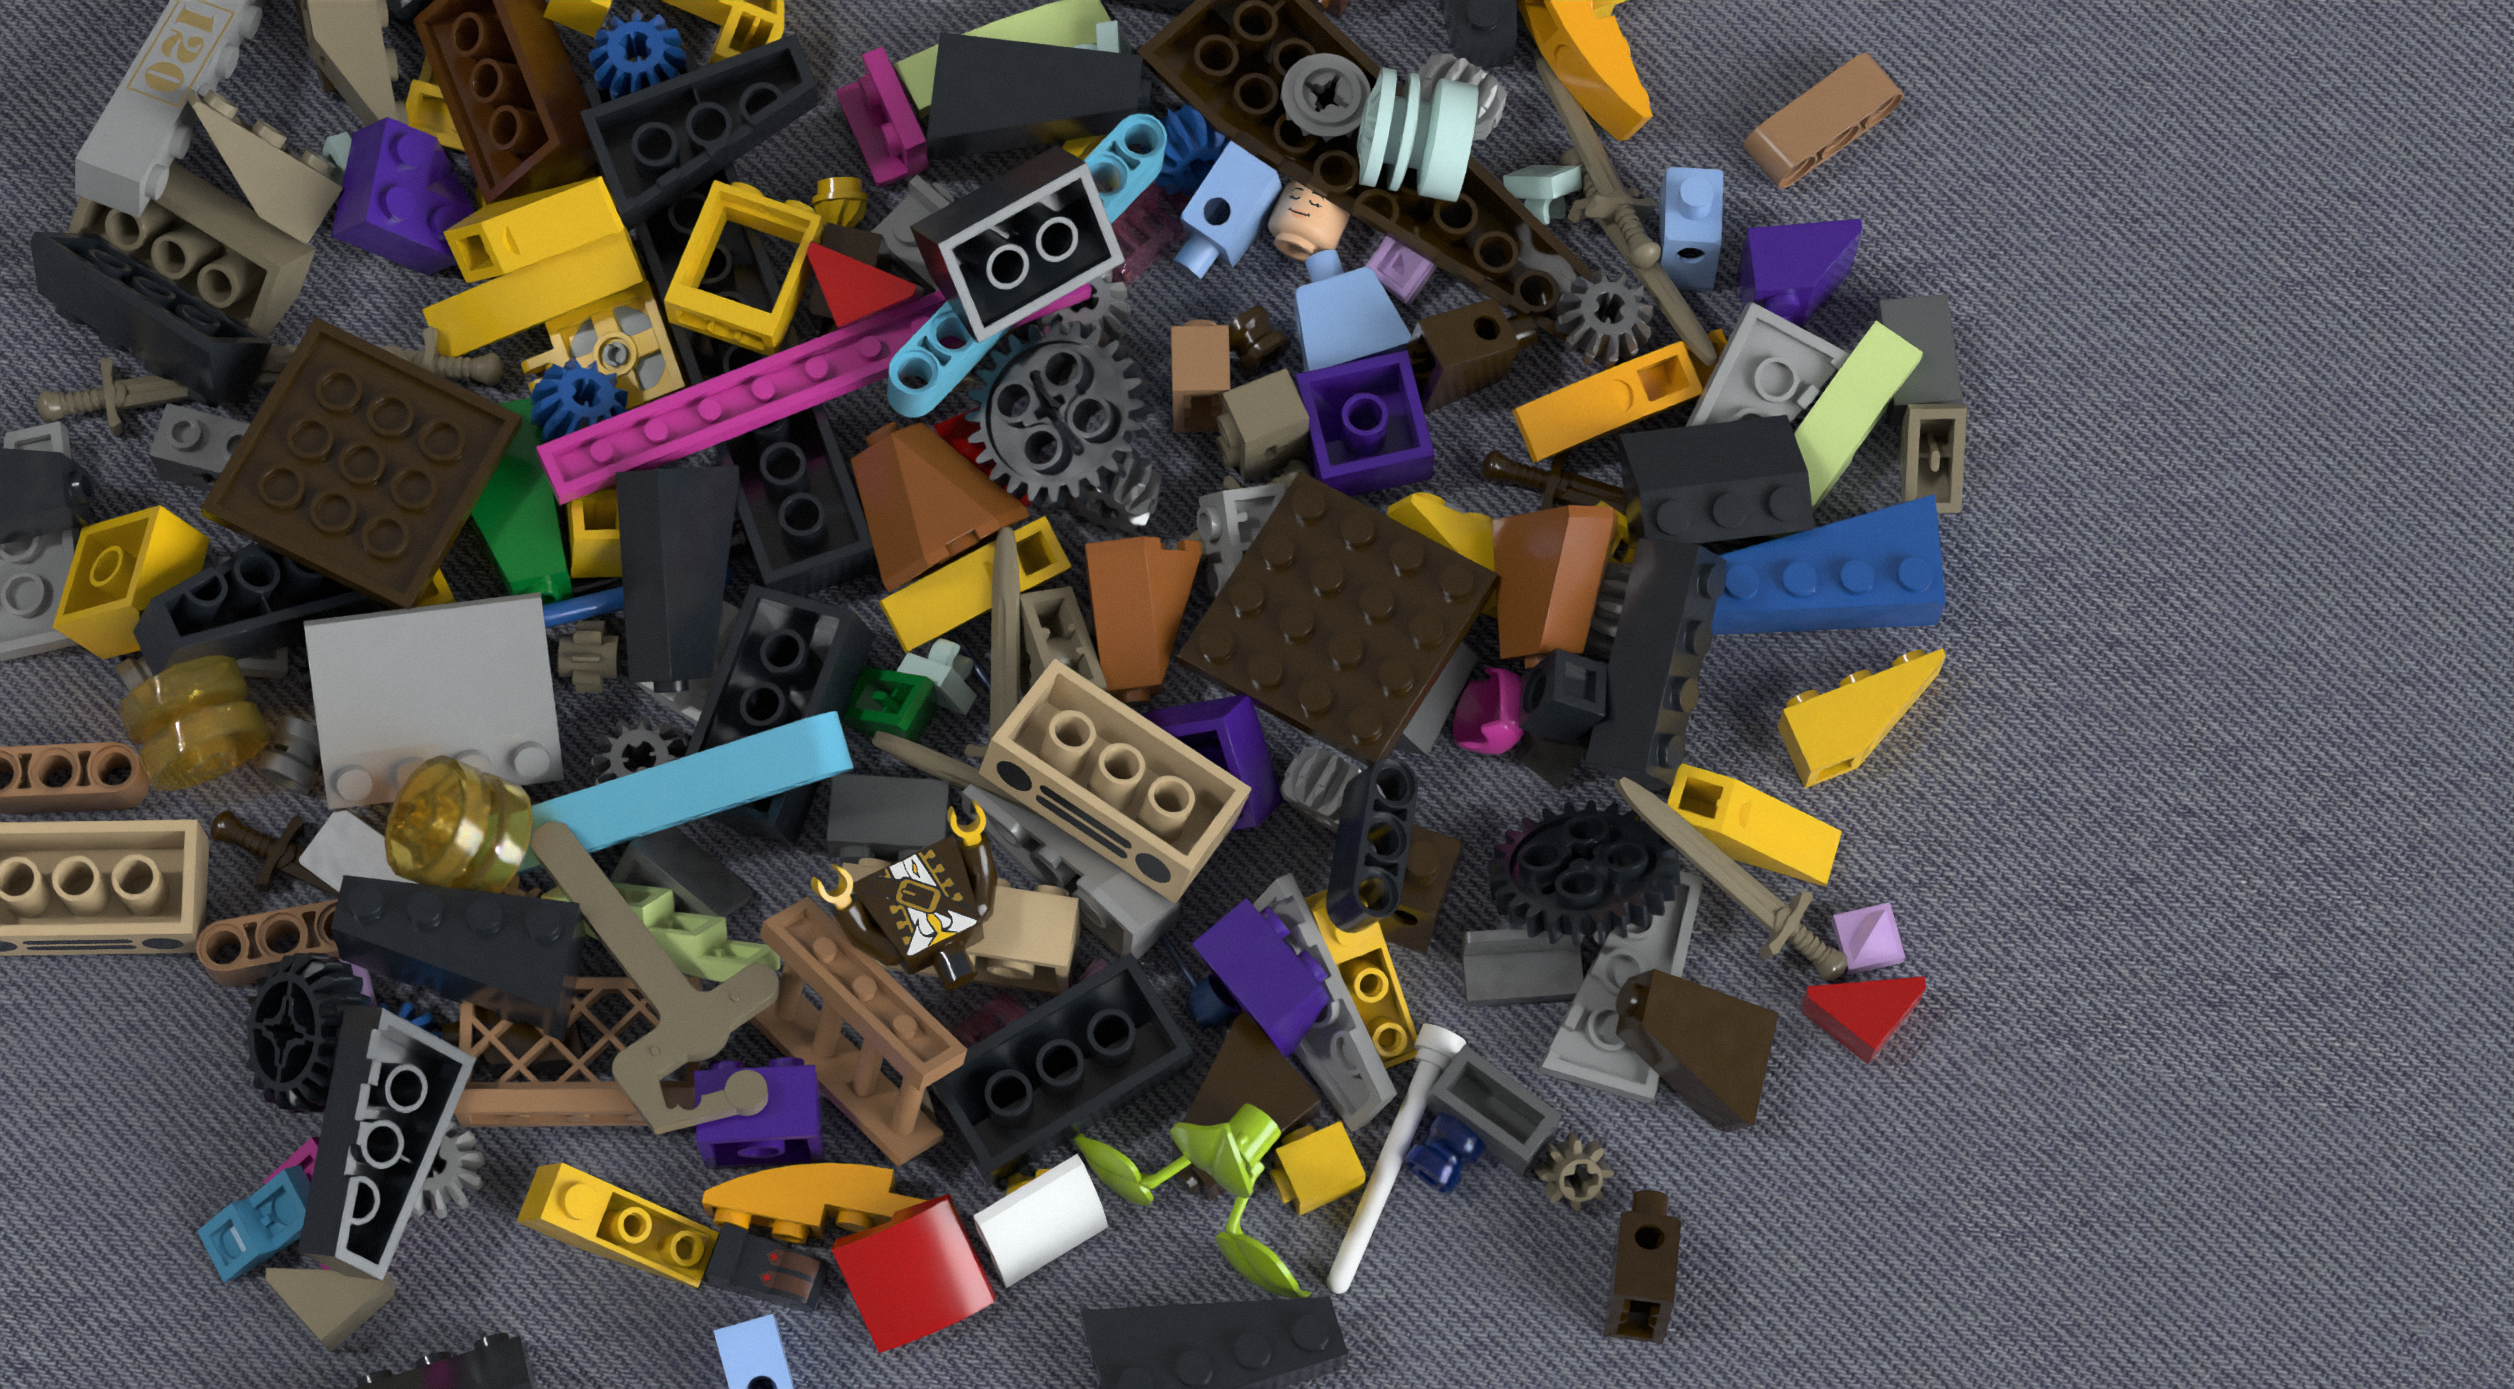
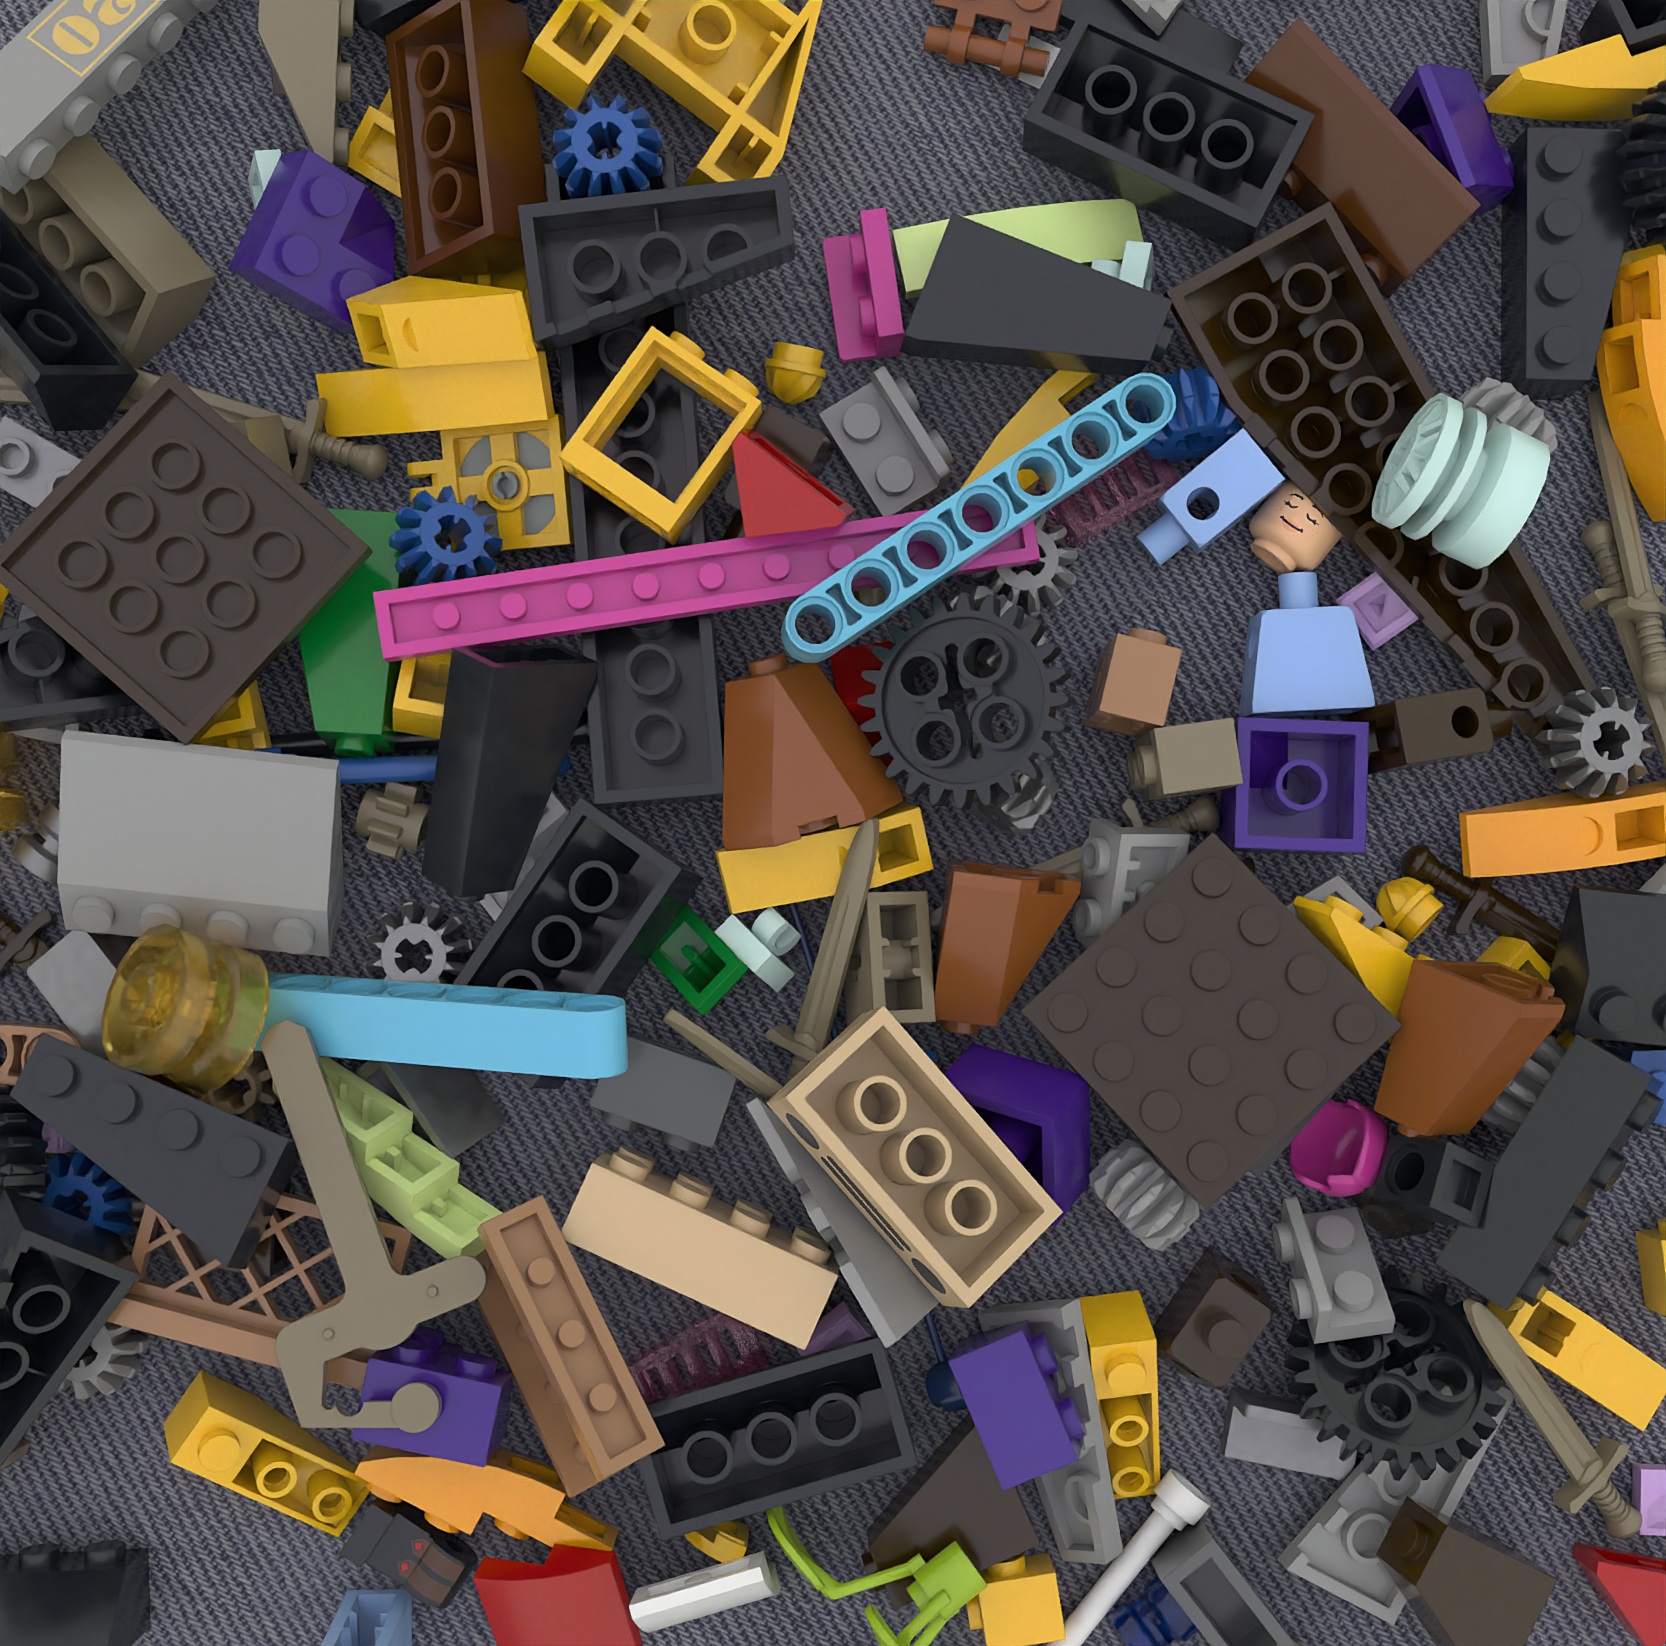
camera: 15 degrees right, 15 degrees up
dark tan slope [185,88,343,245] -> none
torso [811,800,998,990] -> none
black slope [909,145,1125,344] -> none
dark brown wheel [1229,305,1291,377] -> none
light grey gear [1280,53,1371,142] -> none
black beam [1326,757,1418,934] -> none
light aqua tile [1503,165,1582,225] -> none
none -> light grey bracket [1272,1197,1395,1344]
none -> yellow plate [1375,876,1444,944]

